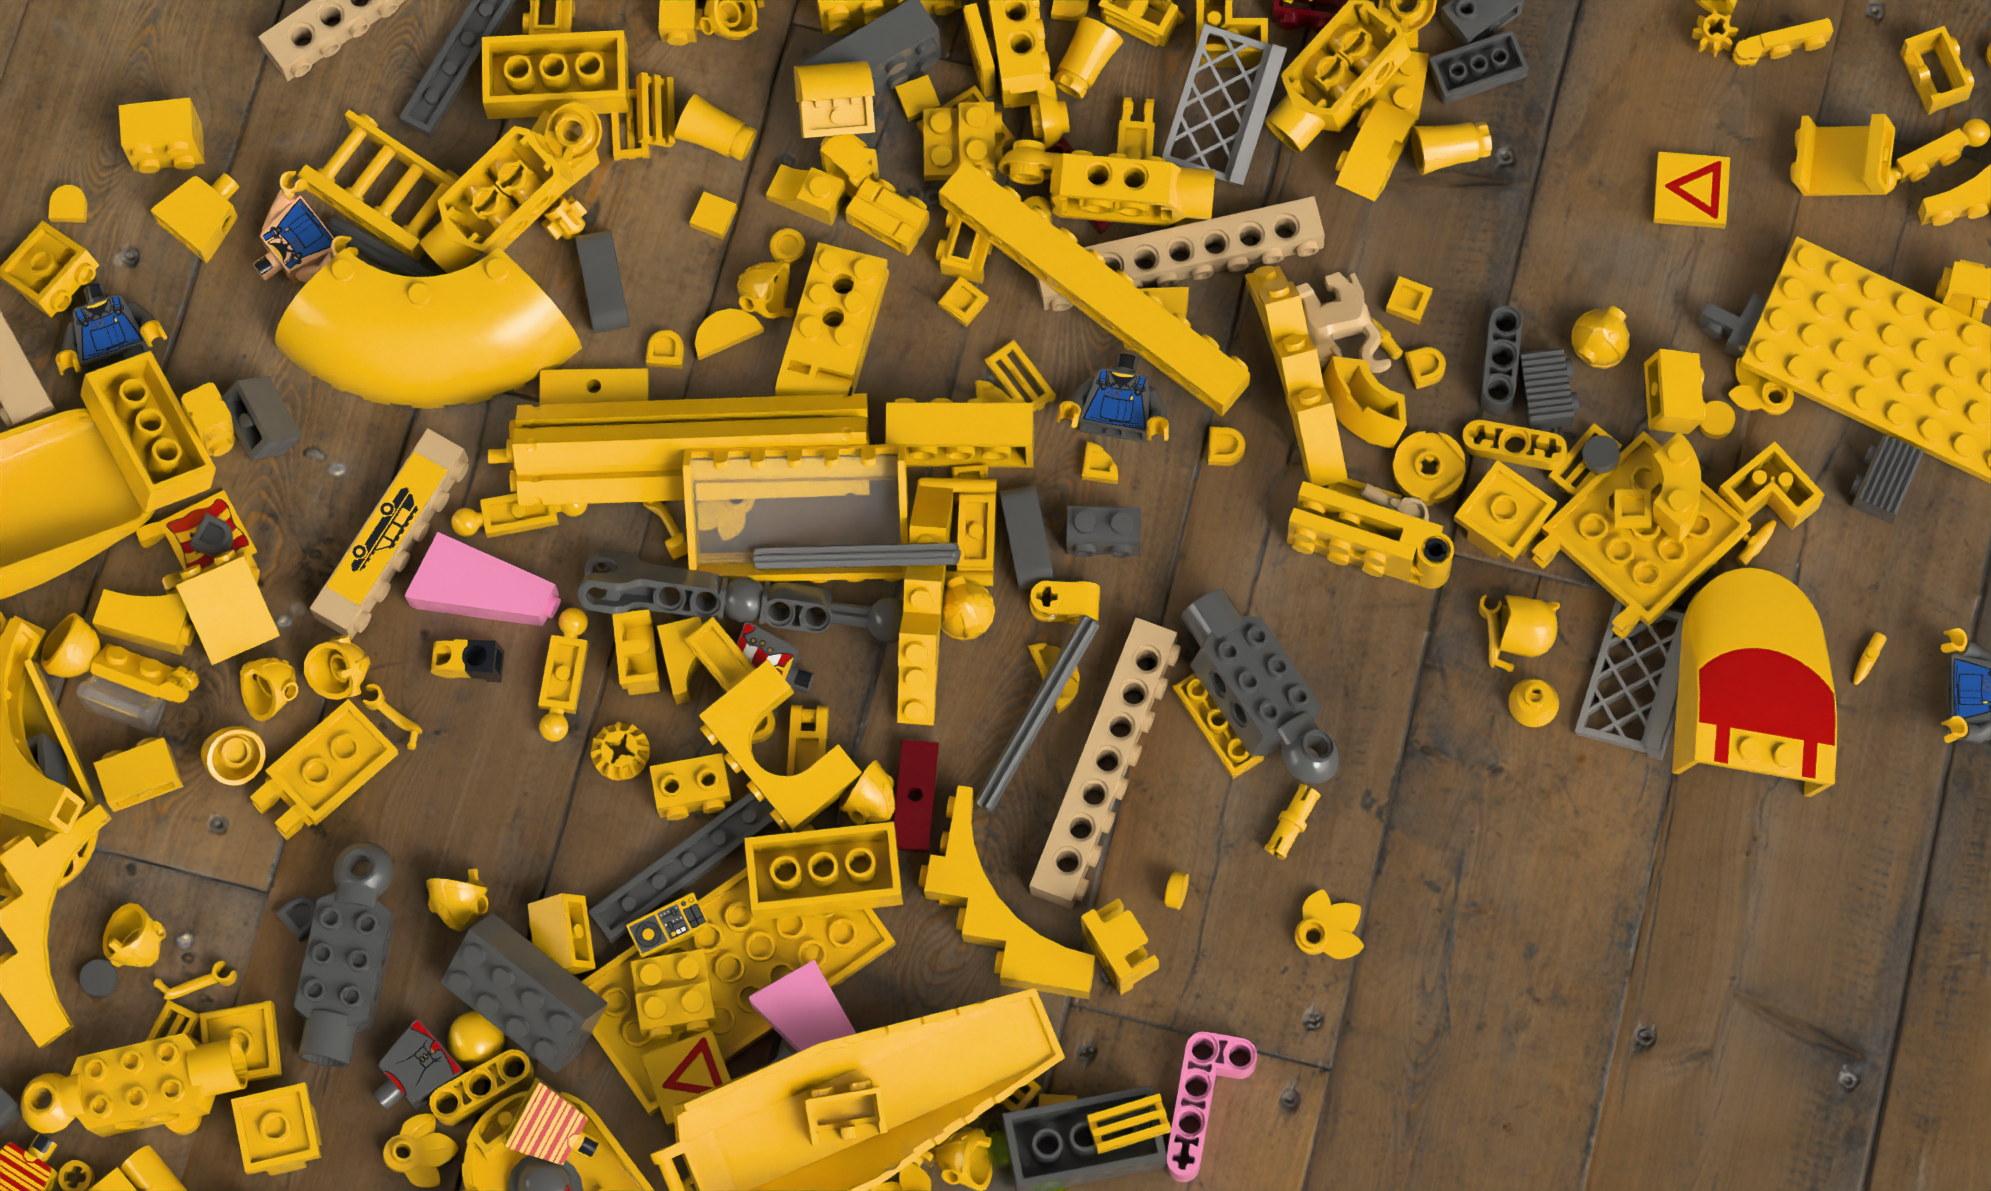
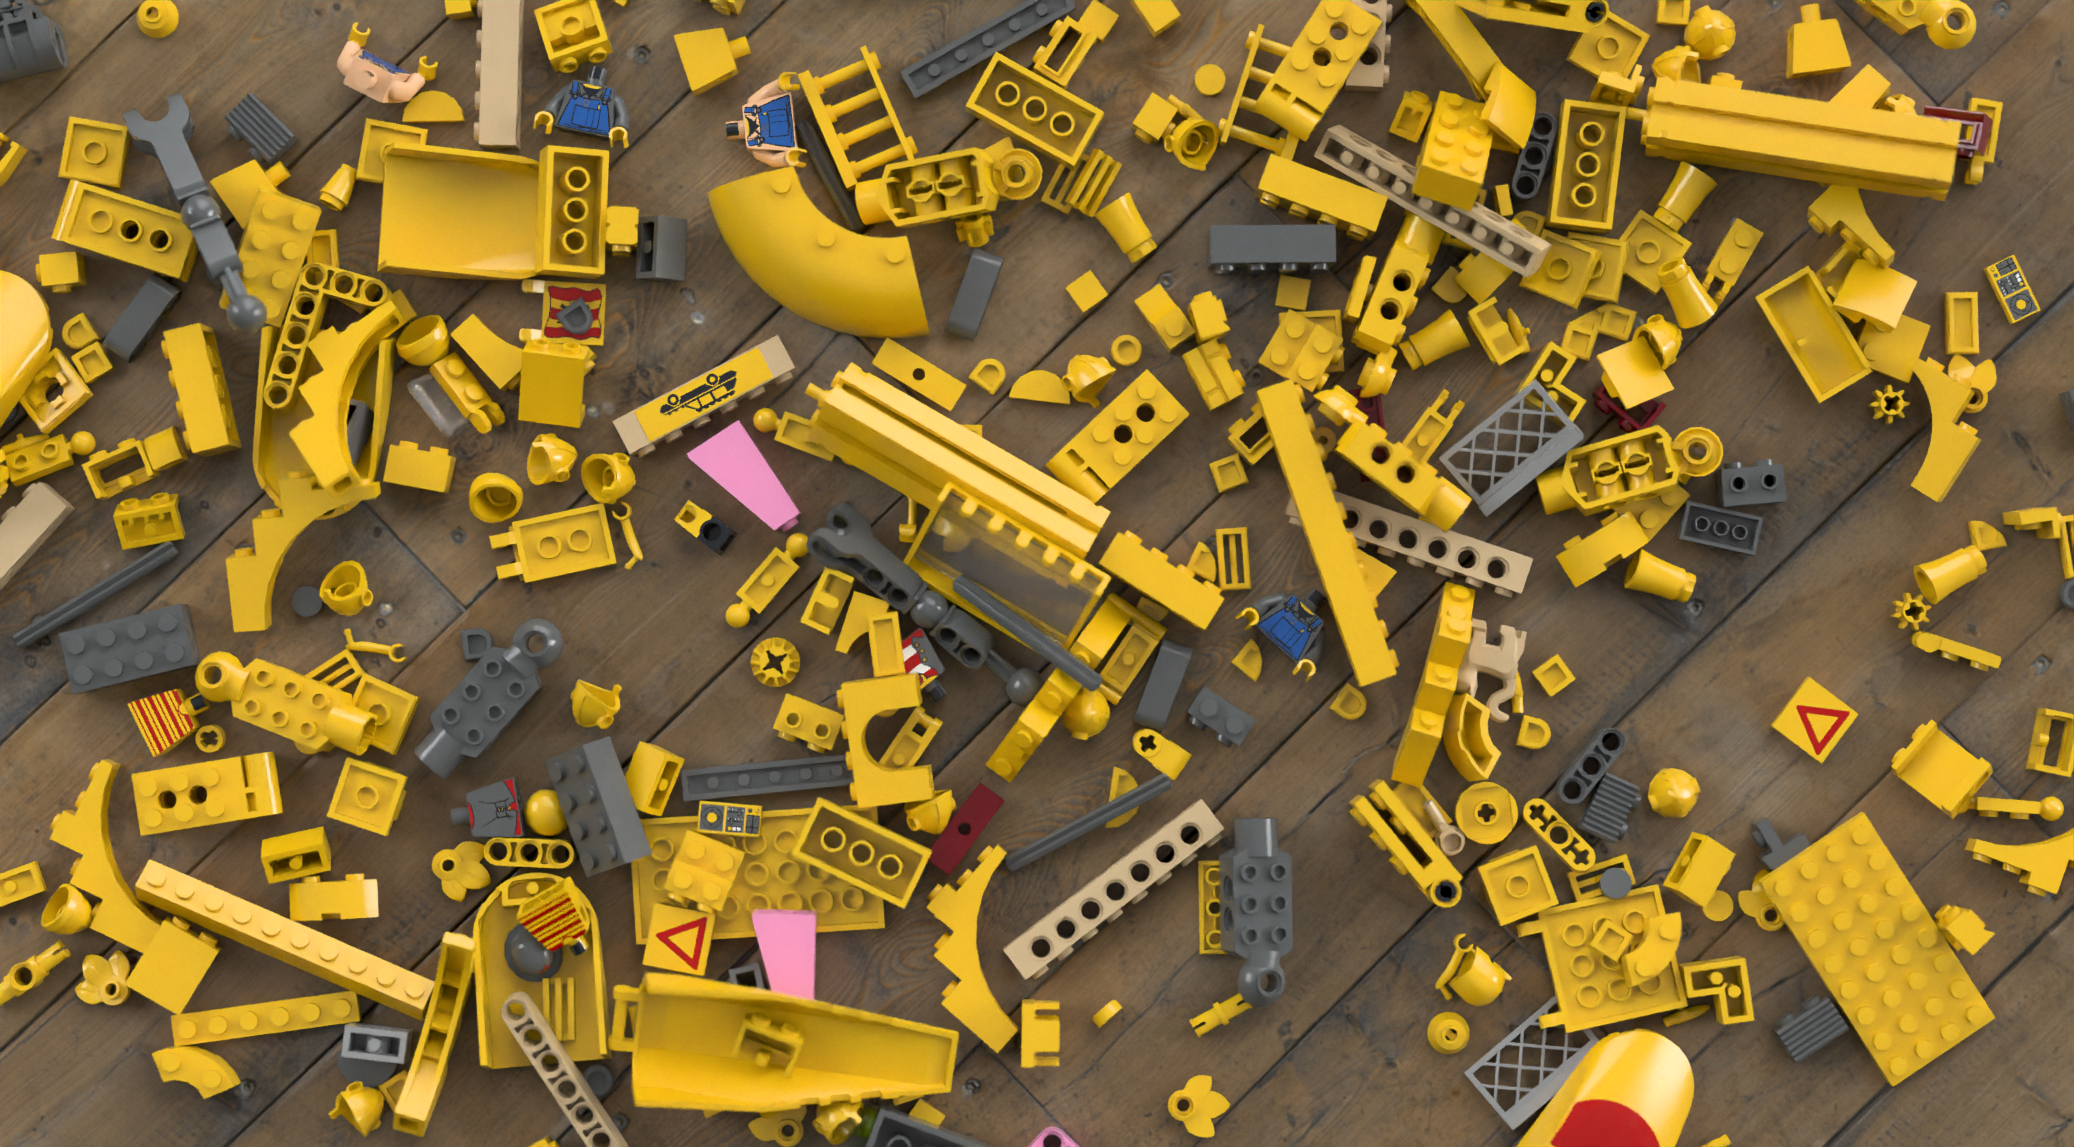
camera: 20 degrees right, 15 degrees up
yellow brick [793,61,875,138] -> none

